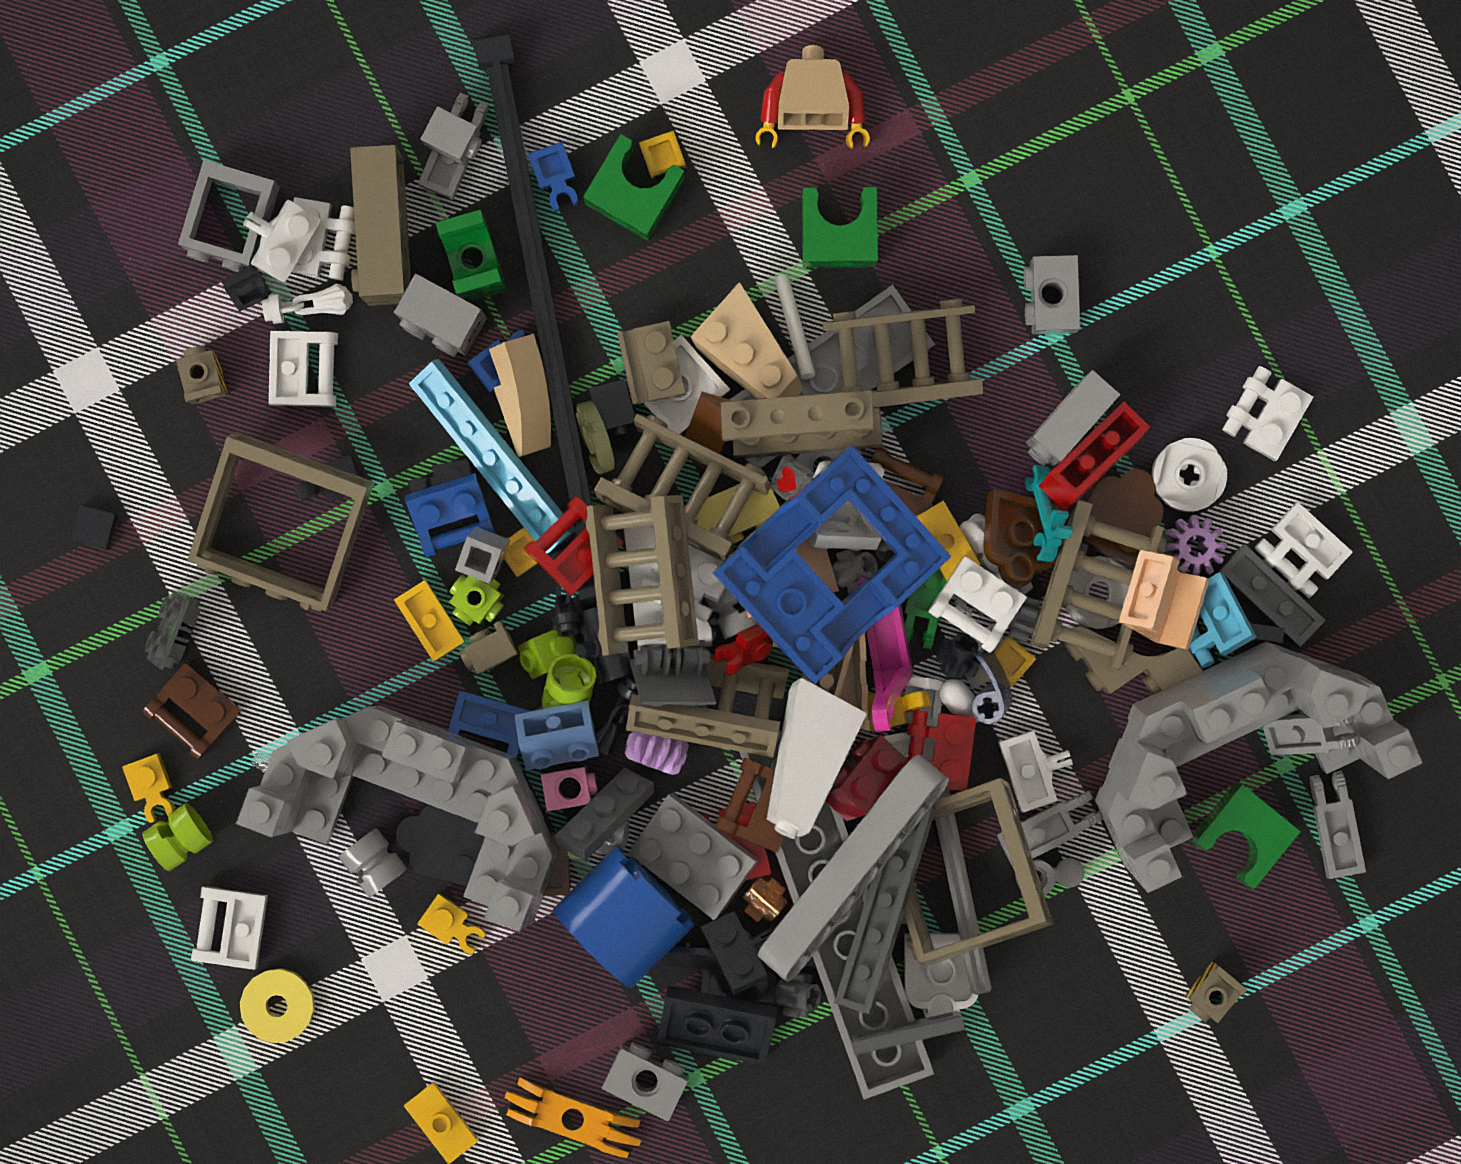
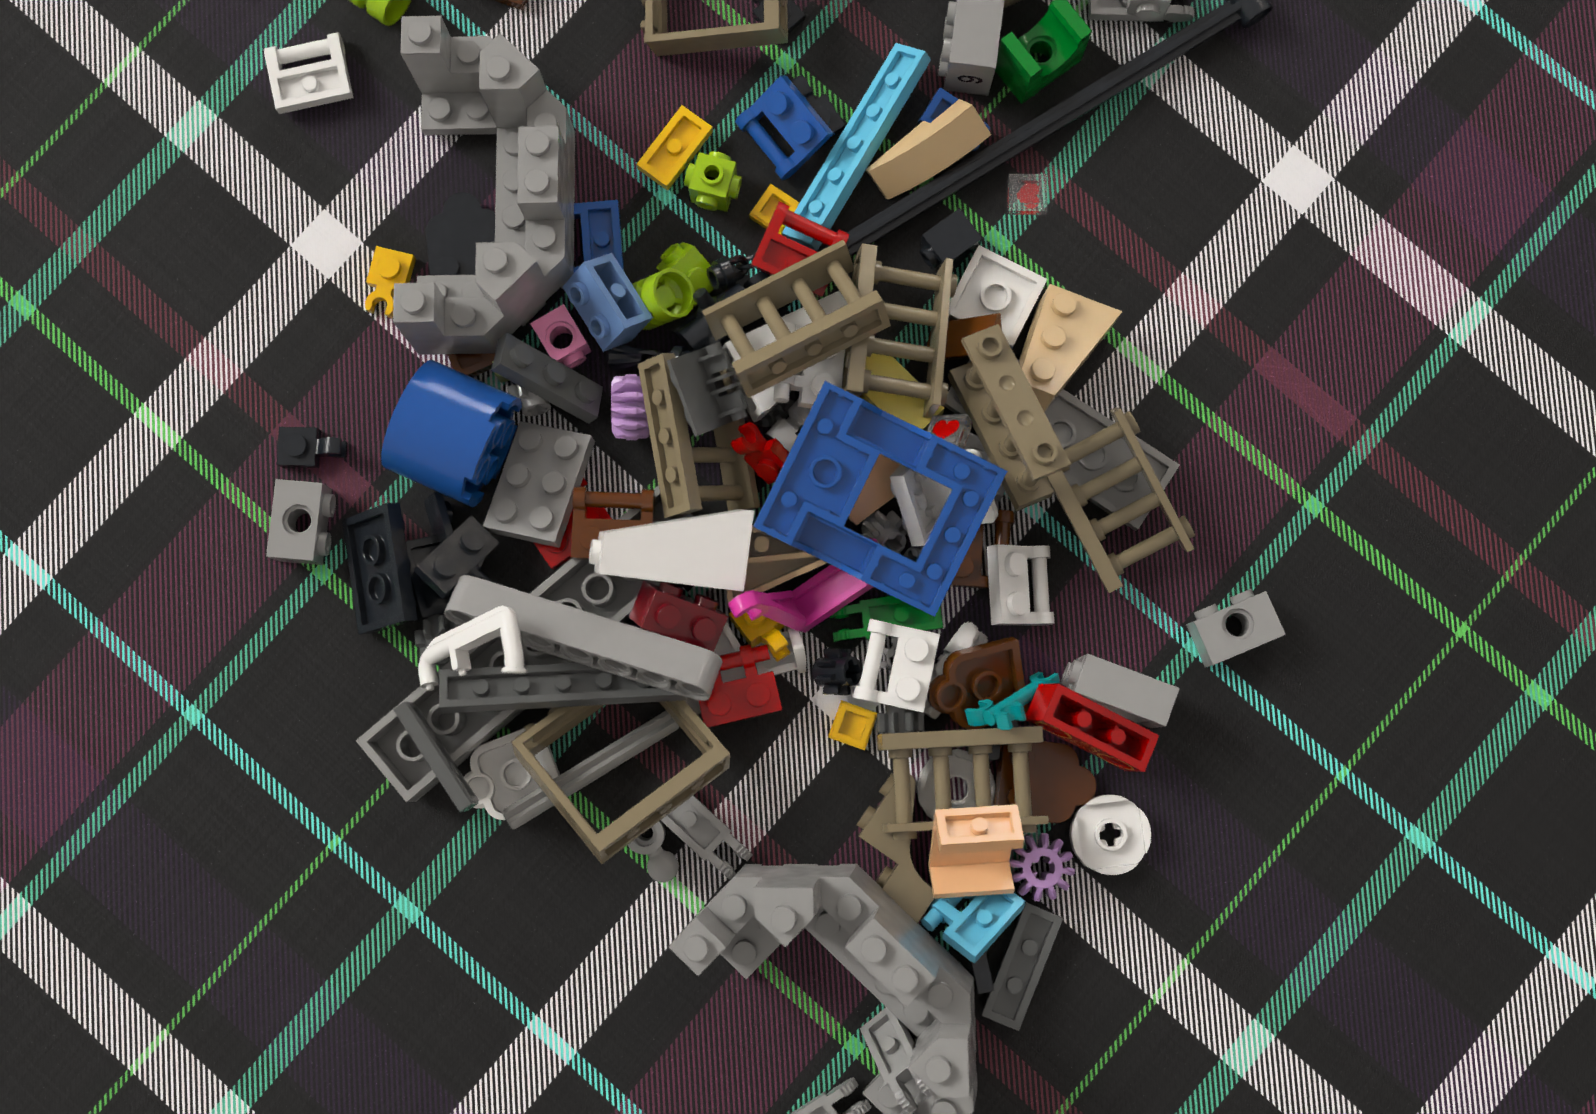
camera: 65 degrees right, 5 degrees down
light yellow tile [240,968,315,1043] -> none
light grey wheel [338,828,408,898] -> none
yellow plate [404,1082,479,1164] -> none
light grey brick [455,527,510,584] -> none
dark tan brick [459,621,520,674] -> none
light orange piece [504,1077,641,1158] -> none
blue plate [528,142,578,212] -> none
olive tile [576,400,614,475] -> none
green piece [583,134,685,241] -> none
dark tan plate [617,321,685,406] -> none
yellow tile [639,131,686,179] -> none
clear orange gear [742,877,788,922] -> none
tan torso [756,45,870,149] -> none
white bar [774,274,816,379] -> none
green piece [802,187,878,268] -> none
yellow plate [916,501,981,581] -> none
white cylinder [939,679,979,723] -> none
dark blue panel [972,648,1013,724] -> none
white plate [998,730,1073,812] -> none
dark tan brick [1184,962,1247,1023] -> none
green piece [1189,783,1301,889] -> none
white plate [1222,366,1313,461] -> none
white plate [1254,502,1352,598] -> none
none -> black plate [276,427,348,468]
none -> white piece [418,606,527,691]
none -> white plate [987,544,1055,626]
none -> clear tile [1007,174,1047,215]

